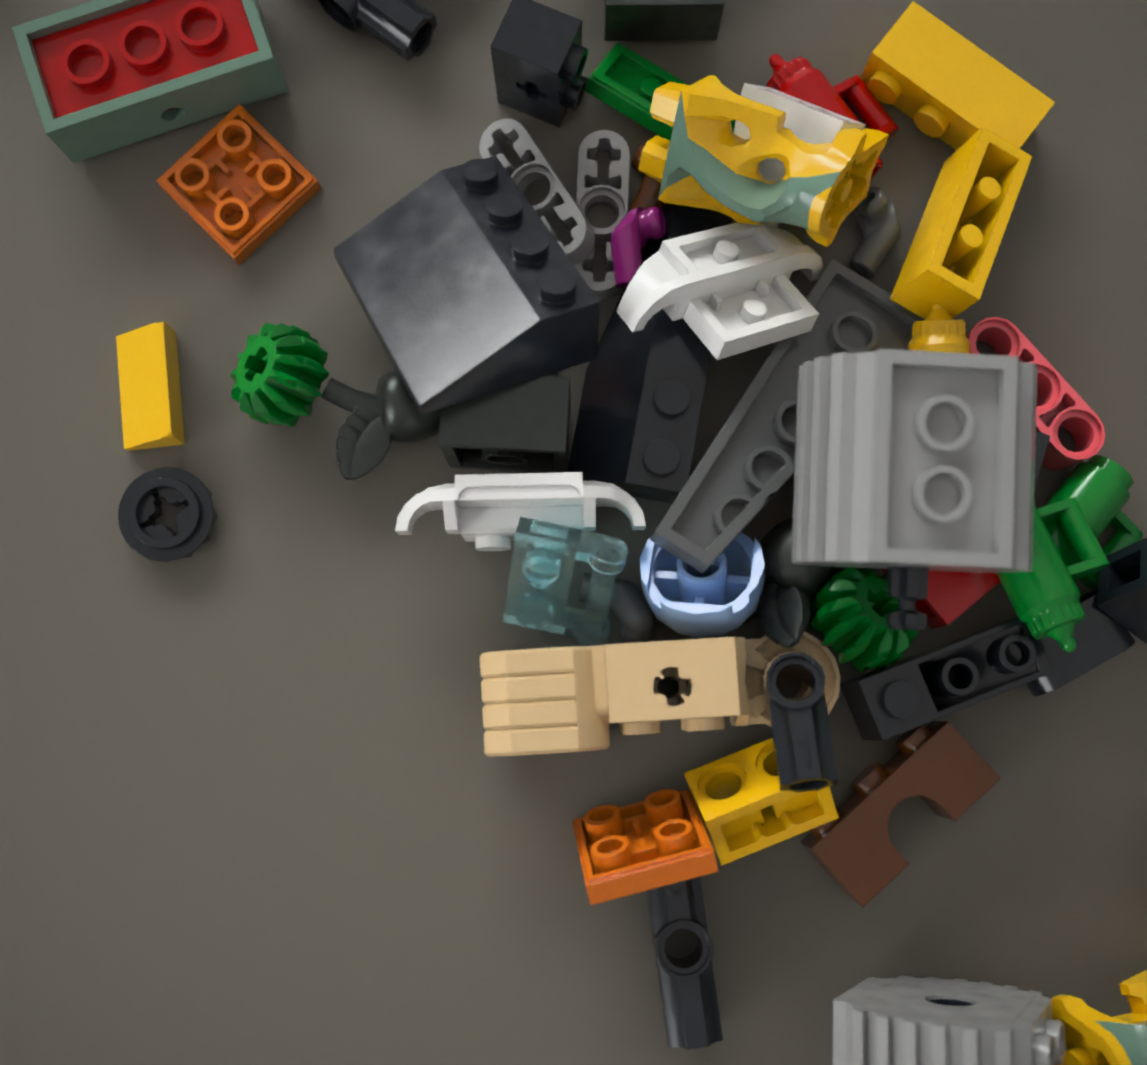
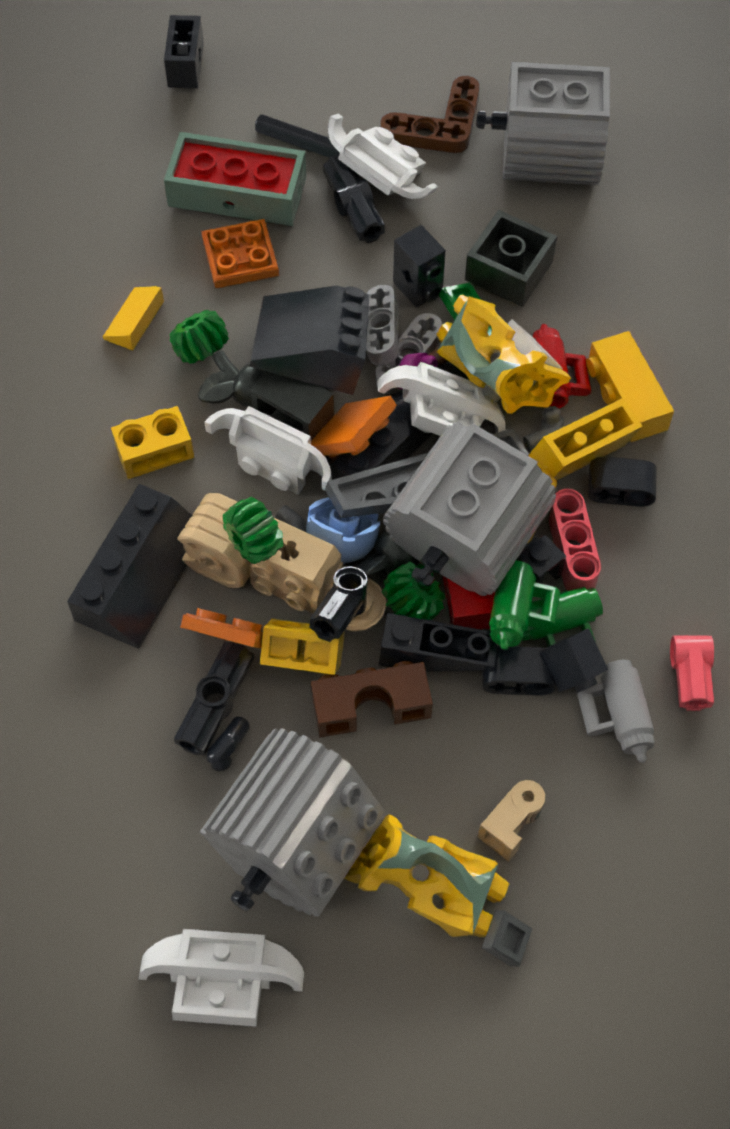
camera: 30 degrees right, 20 degrees down
black gear [118,467,217,563] -> none
clear light blue plate [502,517,628,646] -> none
none -> black slope [67,484,193,649]
none -> yellow brick [111,406,195,479]
none -> black arm [206,717,250,771]
none -> green gear [222,496,284,565]
none -> orange tile [311,396,397,458]
none -> black beam [588,456,657,507]

